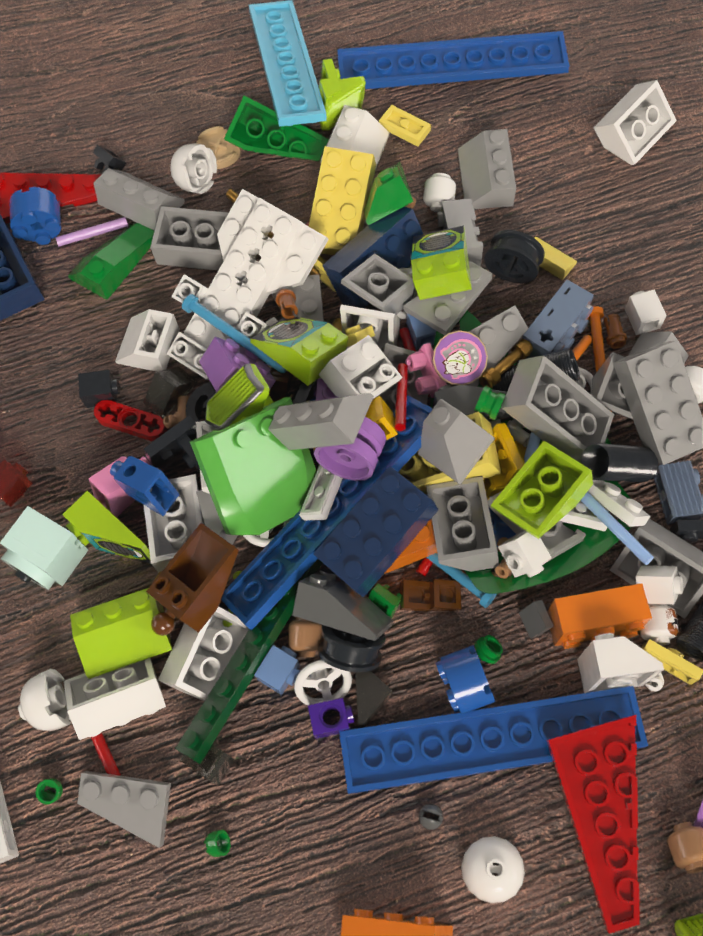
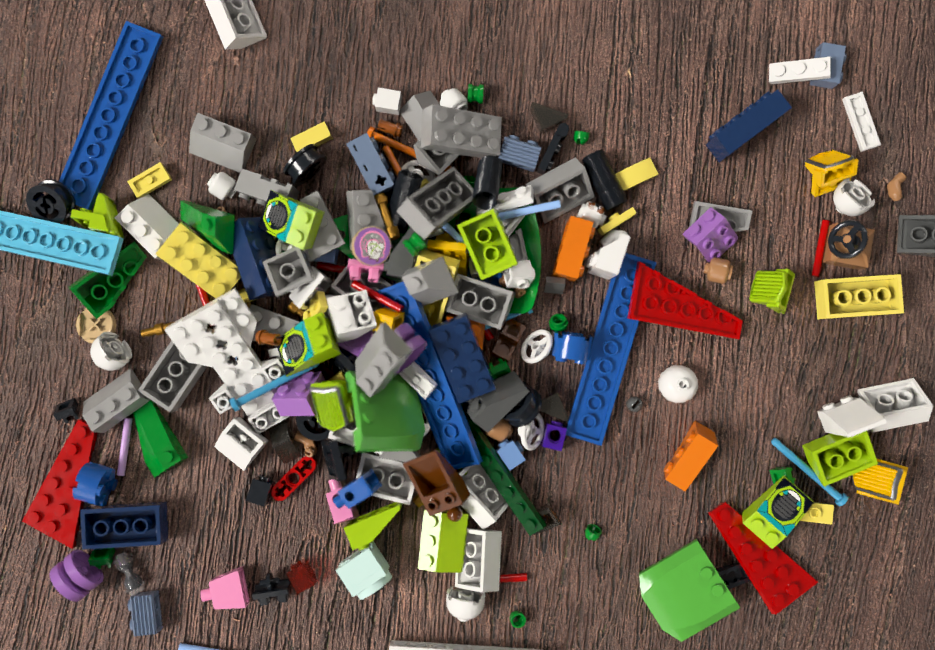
camera: 70 degrees left, 20 degrees up
light grey wing [77,771,171,848] -> none
white brick [636,565,683,604] -> none
none -> black wheel [26,179,76,223]
none -> white piece [521,329,553,364]

